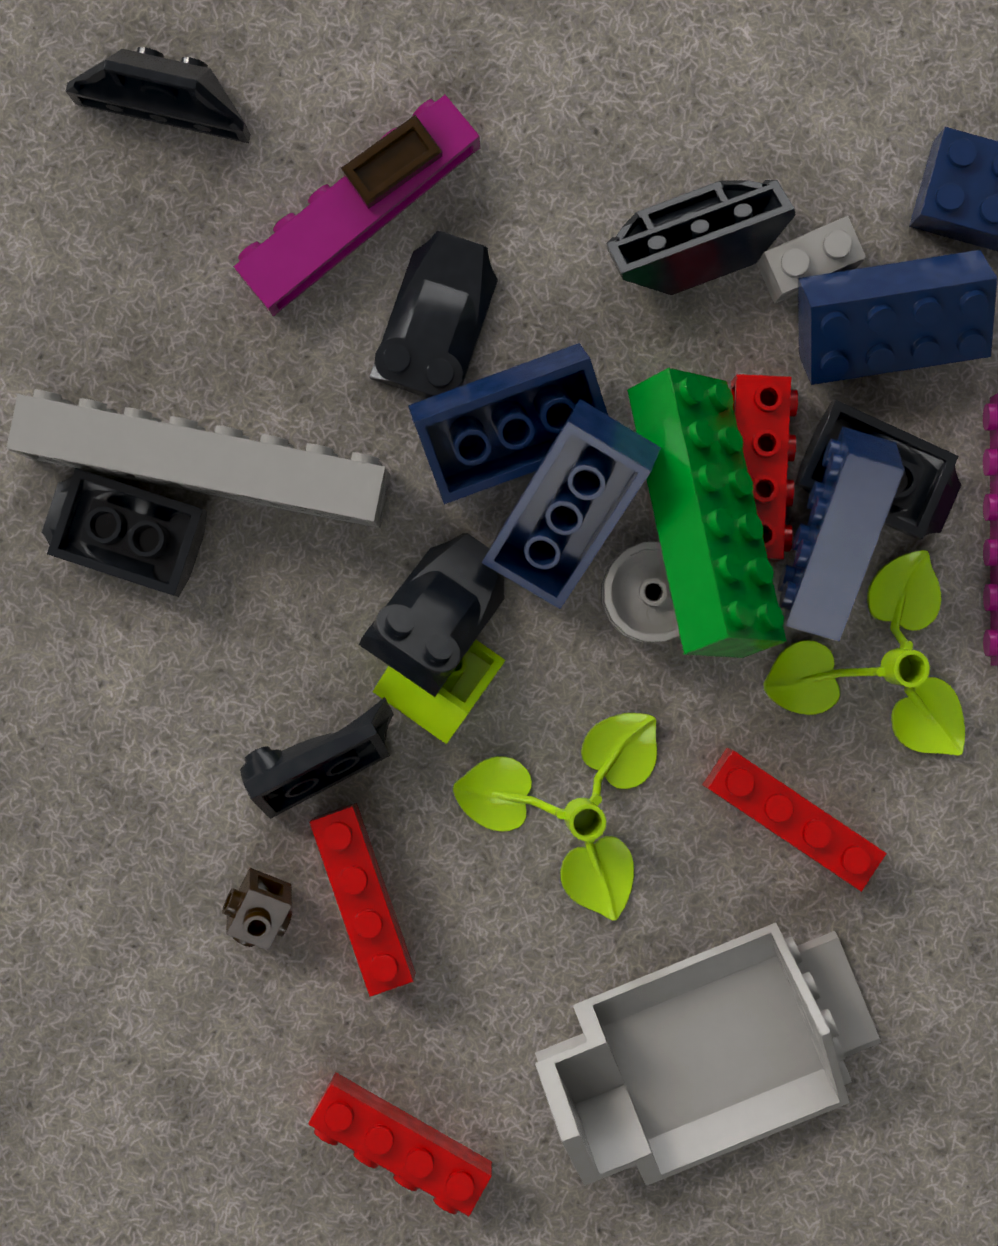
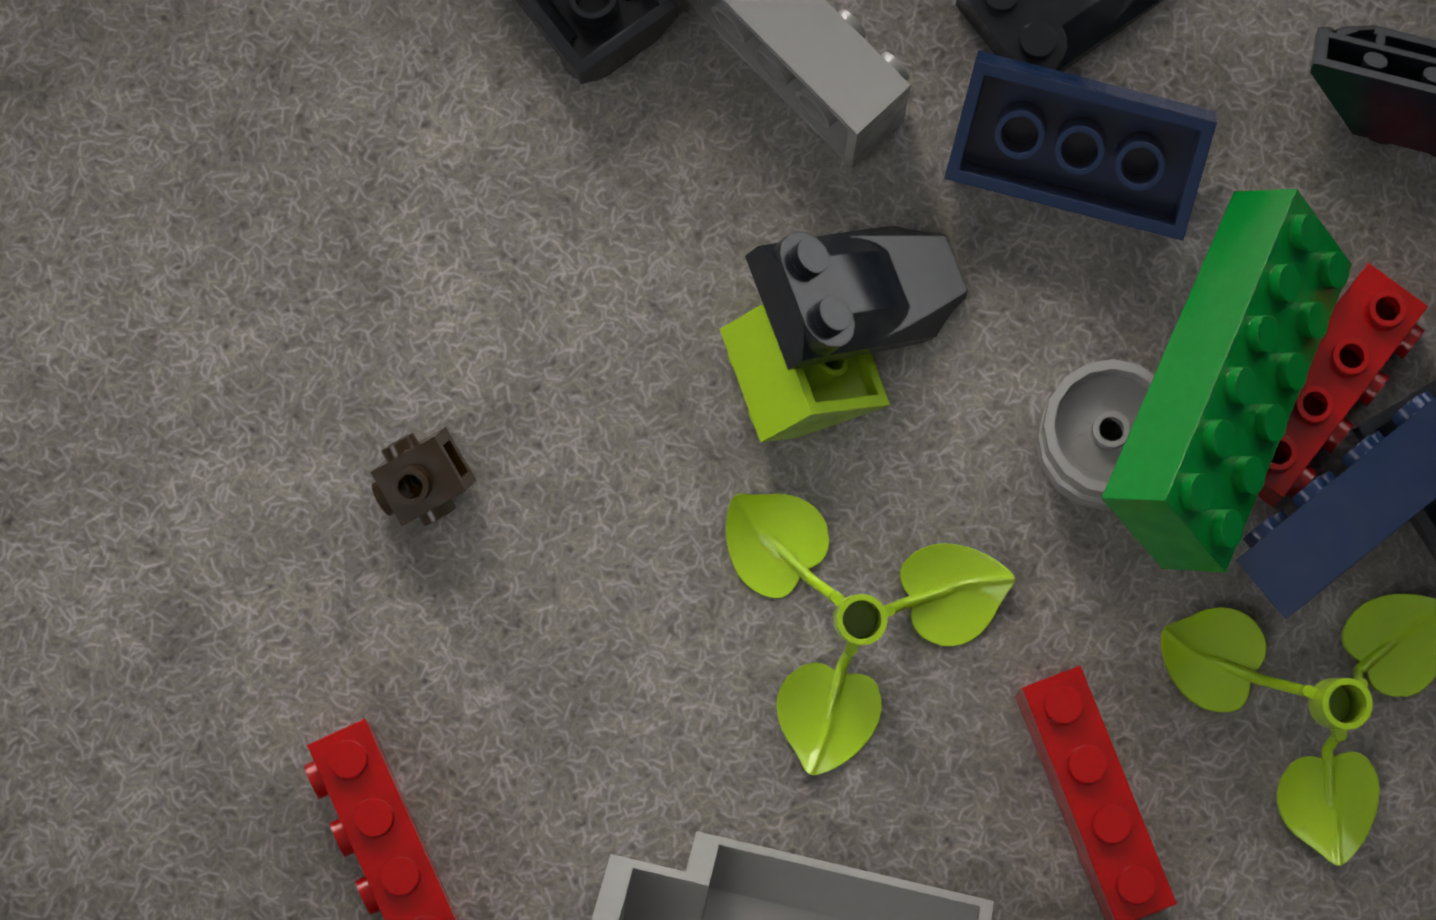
camera: 30 degrees right, 10 degrees down
black slope [240,697,394,819] -> none
red brick [309,803,416,997] -> none
dark blue brick [482,399,661,609] -> none

